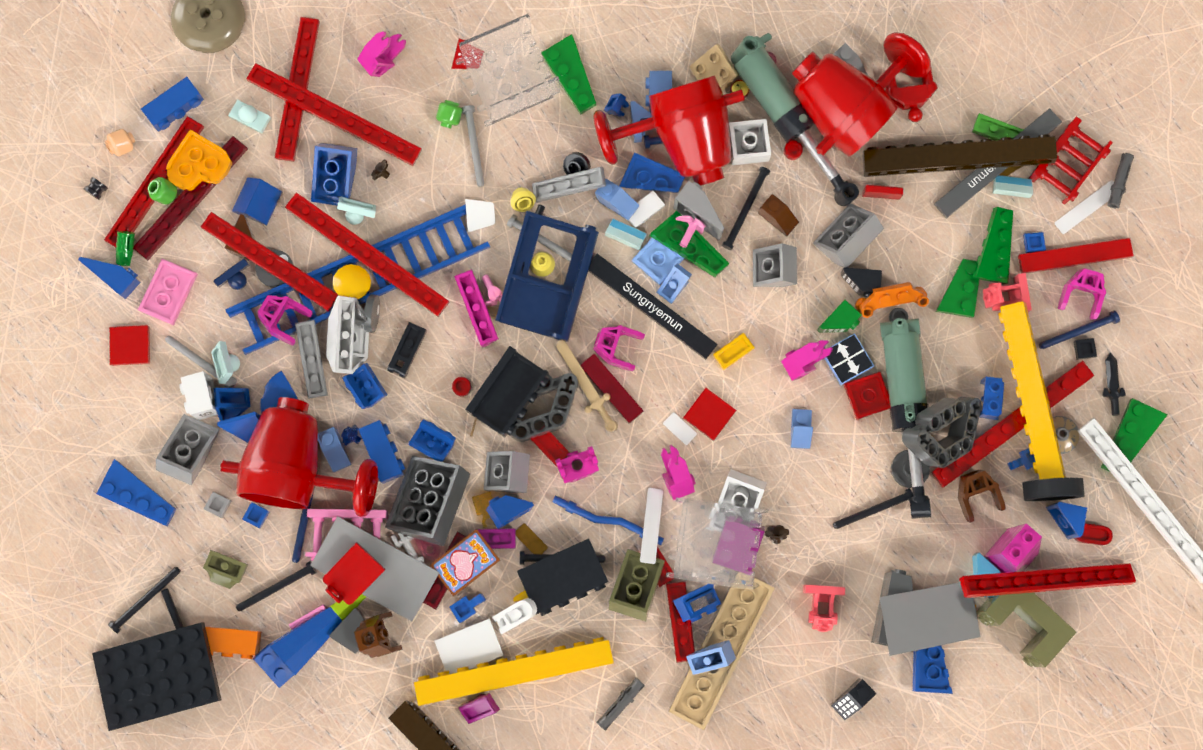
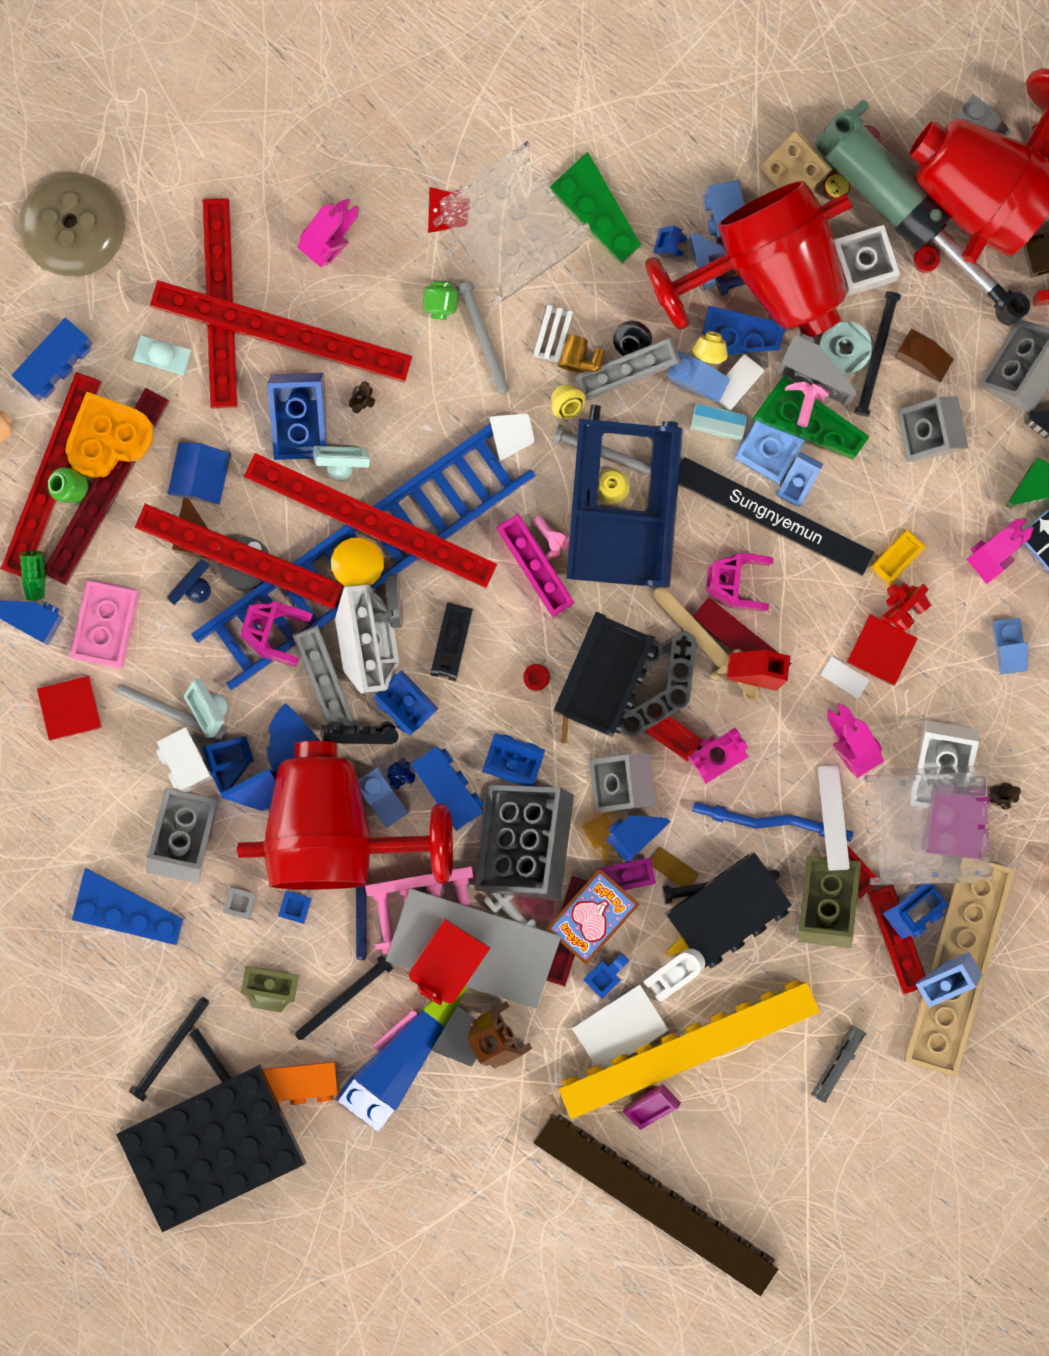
camera: 10 degrees left, 5 degrees up
none -> black plate [320,721,399,744]
none -> white tile [533,305,573,363]
none -> pearl gold piece [557,335,605,373]
none -> light yellow cone [692,331,728,364]
none -> red slope [726,650,790,691]
none -> light aqua plate [819,322,872,376]
none -> red hips [881,583,931,631]

